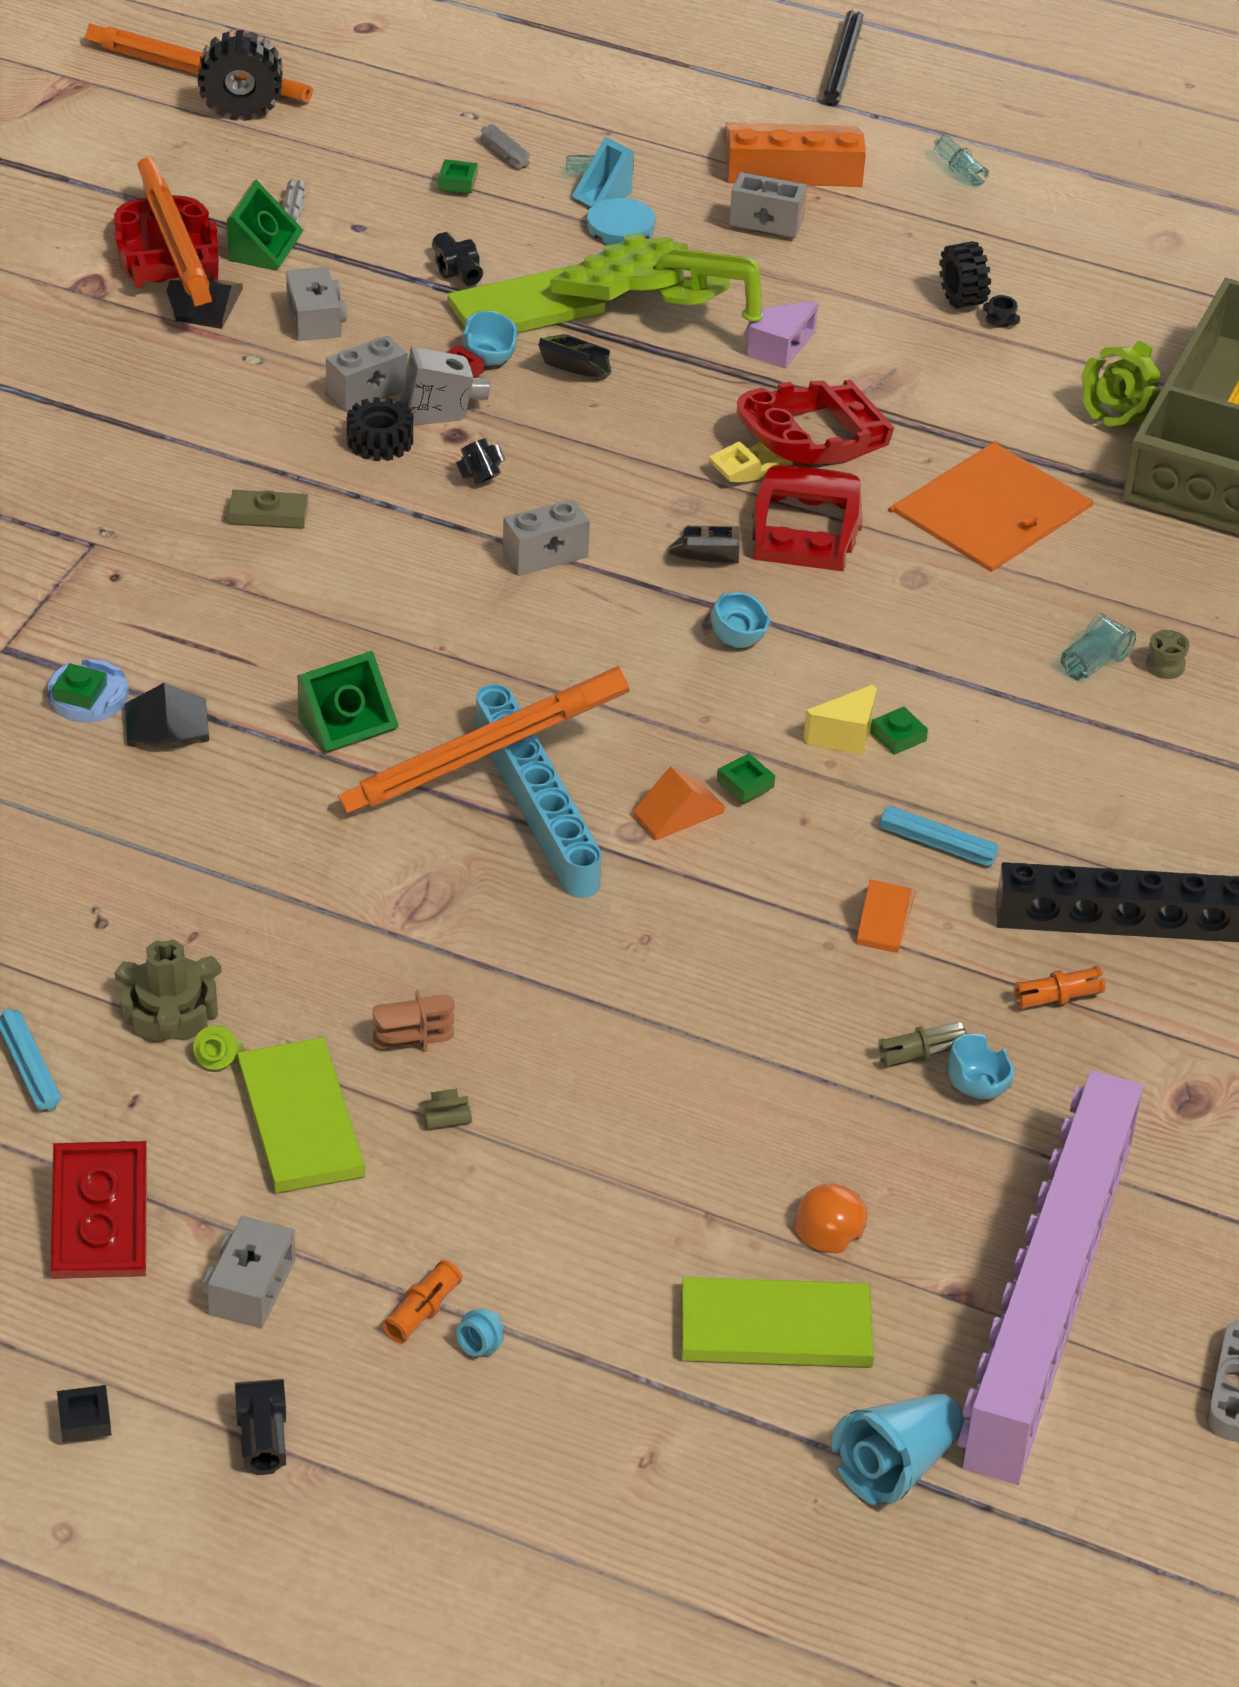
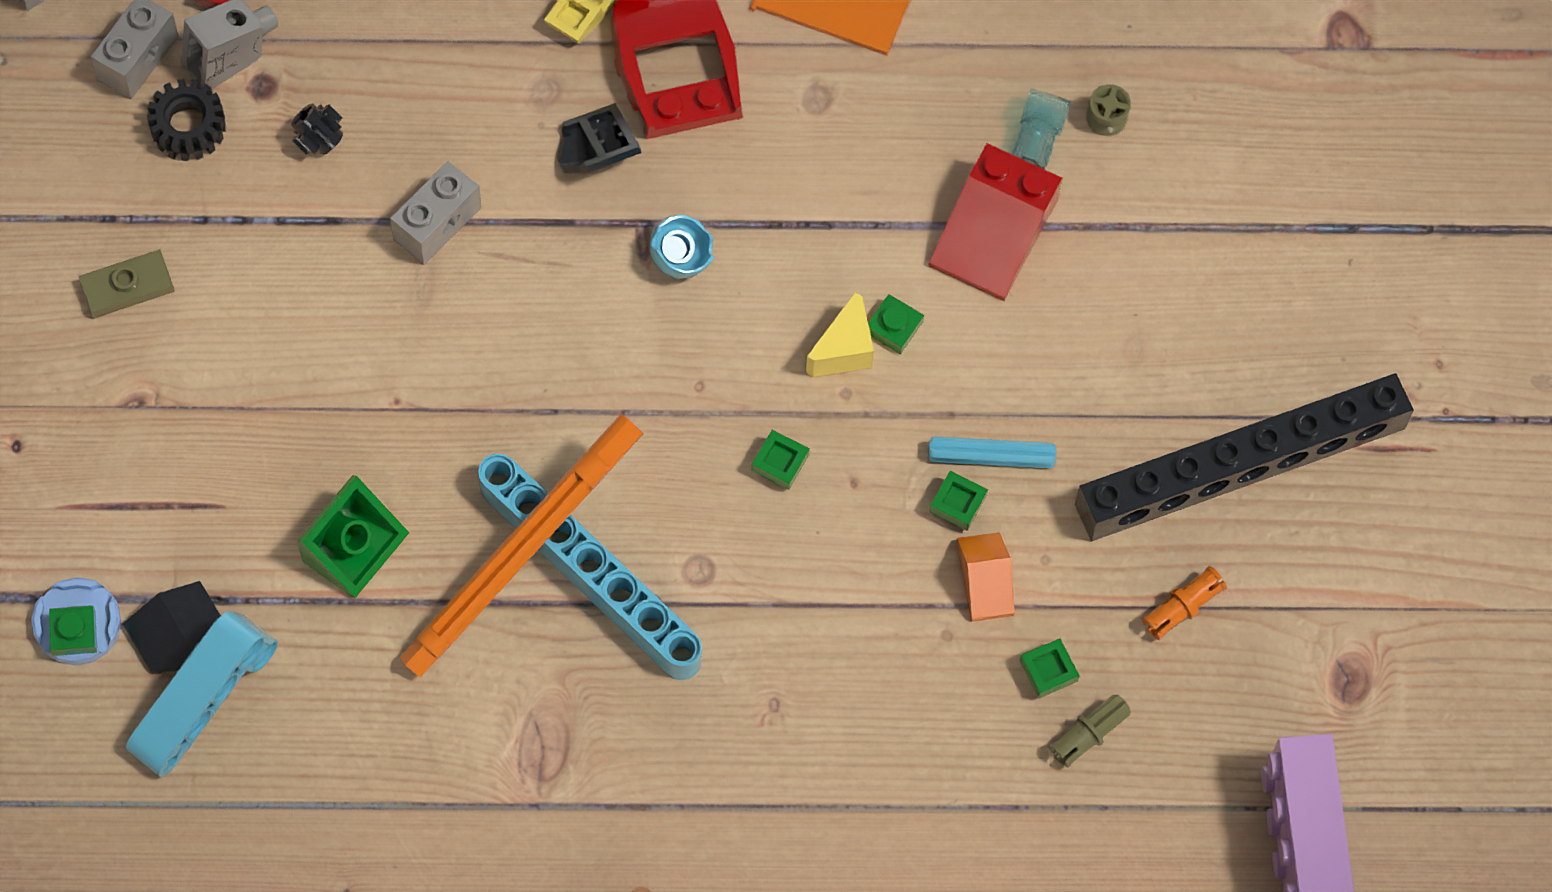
camera: 25 degrees left, 25 degrees up
orange slope [633,766,725,841] -> none
medium azure hair [947,1034,1015,1100] -> none
none -> medium azure beam [126,611,278,777]
none -> slope [928,143,1063,301]
none -> green plate [929,471,988,531]
none -> green plate [1020,638,1080,699]

